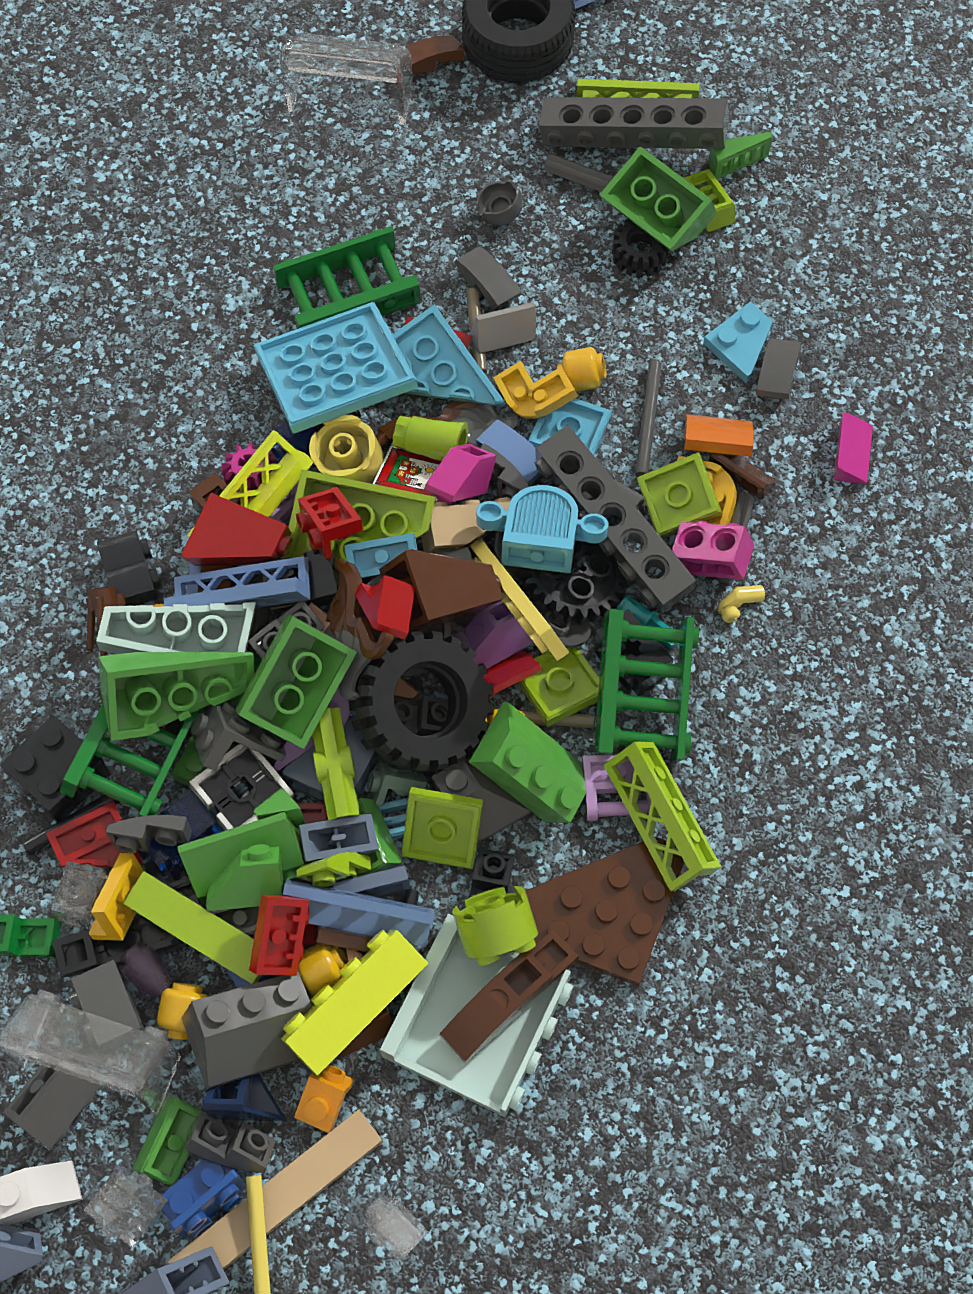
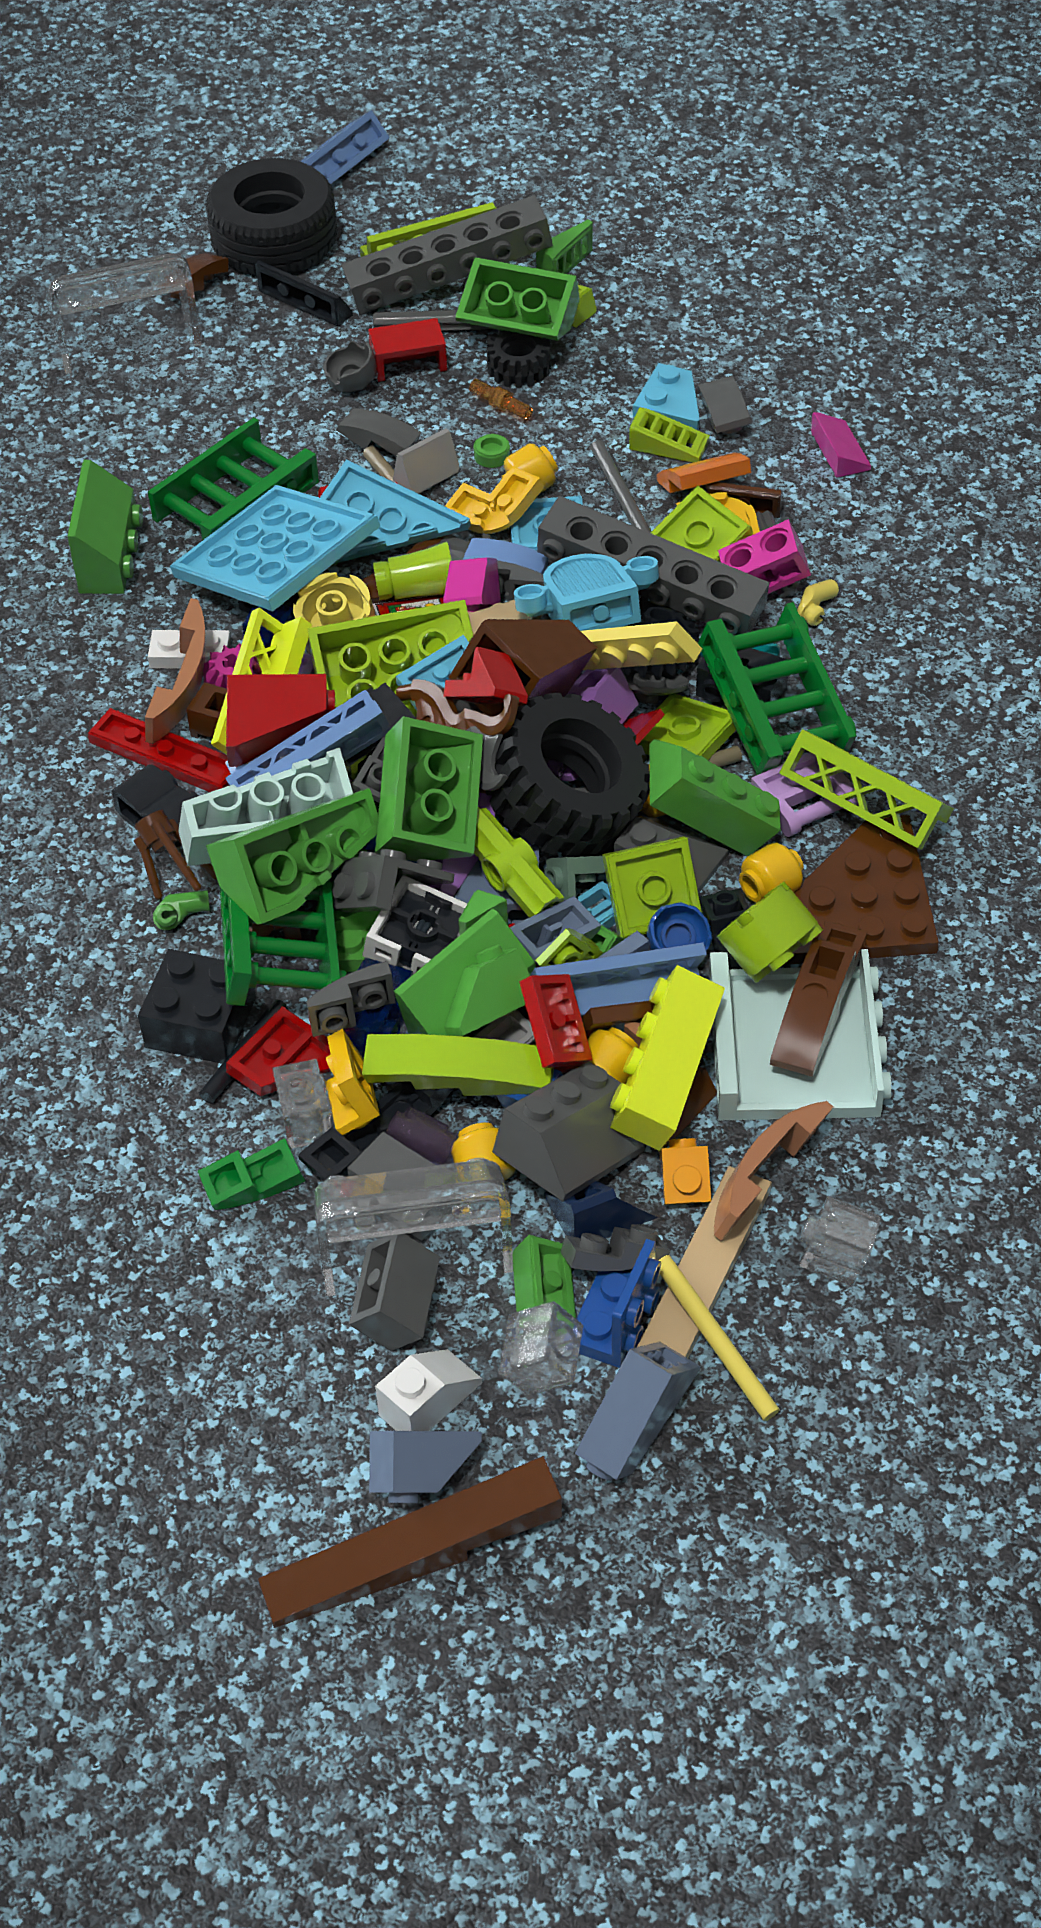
camera: 25 degrees left, 15 degrees down
red bracket [296,487,363,560] -> none
none -> bright green slope [67,460,143,594]
none -> red tile [87,708,231,792]
none -> nougat slope [145,598,205,744]
none -> white plate [148,630,231,669]
none -> bright green arm [153,890,210,930]
none -> black slope [255,260,353,327]
none -> red panel [368,318,447,382]
none -> clear orange bar [469,378,533,420]
none -> bright green tile [474,434,510,468]
none -> lime slope [629,407,710,463]
none -> blue hair [646,902,712,952]
none -> nougat slope [714,1101,834,1241]
none -> yellow head [739,843,804,902]

